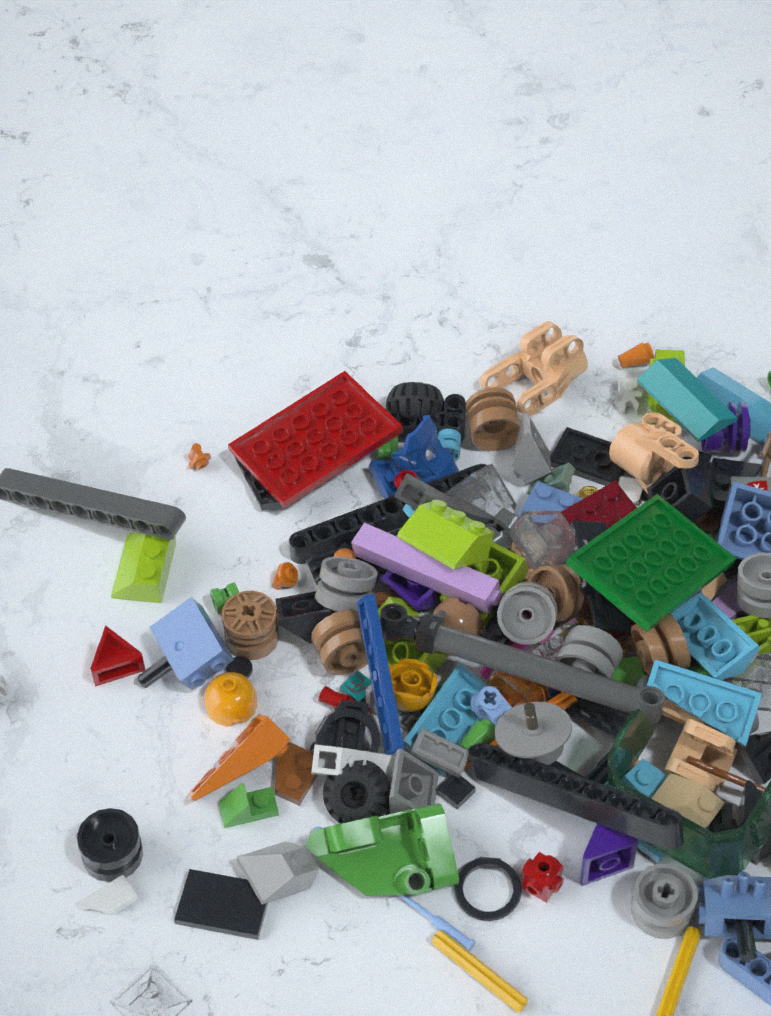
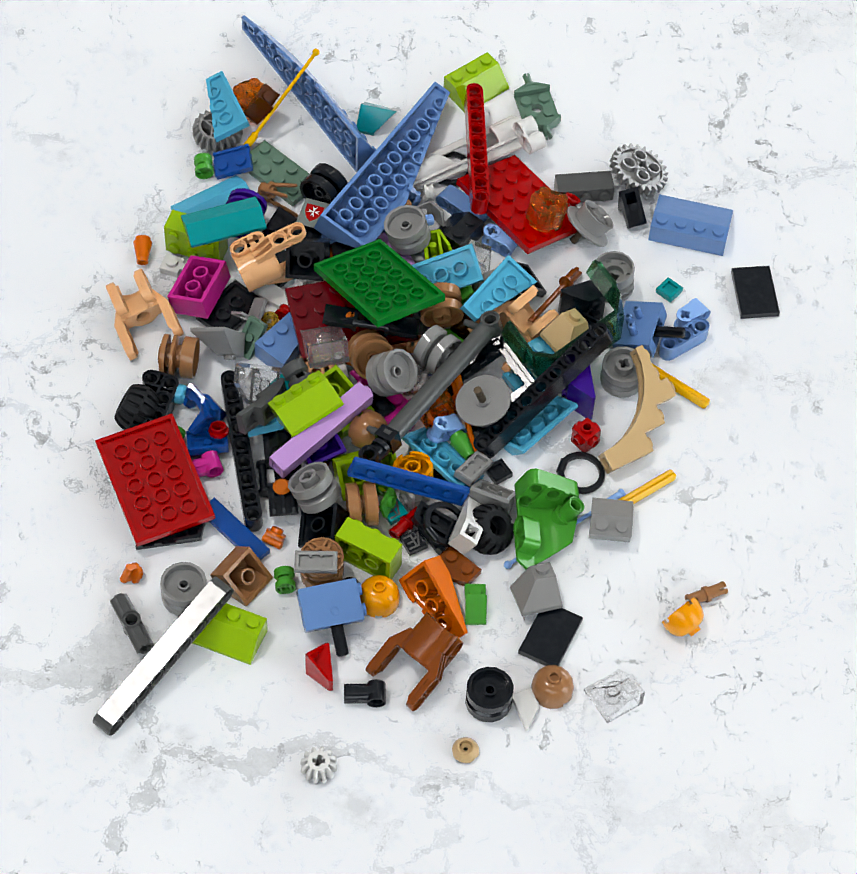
camera: 80 degrees left, 5 degrees up
none -> dark grey piece [110,593,154,654]
none -> light grey wheel [160,562,207,616]
none -> dark pink brick [167,255,231,319]
none -> dark pink piece [192,450,224,478]
none -> blue tile [208,497,270,561]
none -> medium nougat slope [210,546,273,606]
none -> light grey bracket [231,297,268,322]
none -> light grey plate [294,550,338,574]
none -> lime brick [335,517,402,579]
none -> black piece [344,679,386,708]
none -> dark orange piece [365,612,463,711]
none -> bright green bracket [375,483,397,518]
none -> black tile [400,529,428,556]
none -> tan plate [452,737,479,763]
none -> medium azure slope [503,396,578,456]
none -> medium nougat cylinder [531,665,574,709]
none -> light grey slope [589,497,633,542]
none -> tan arch [598,345,676,474]

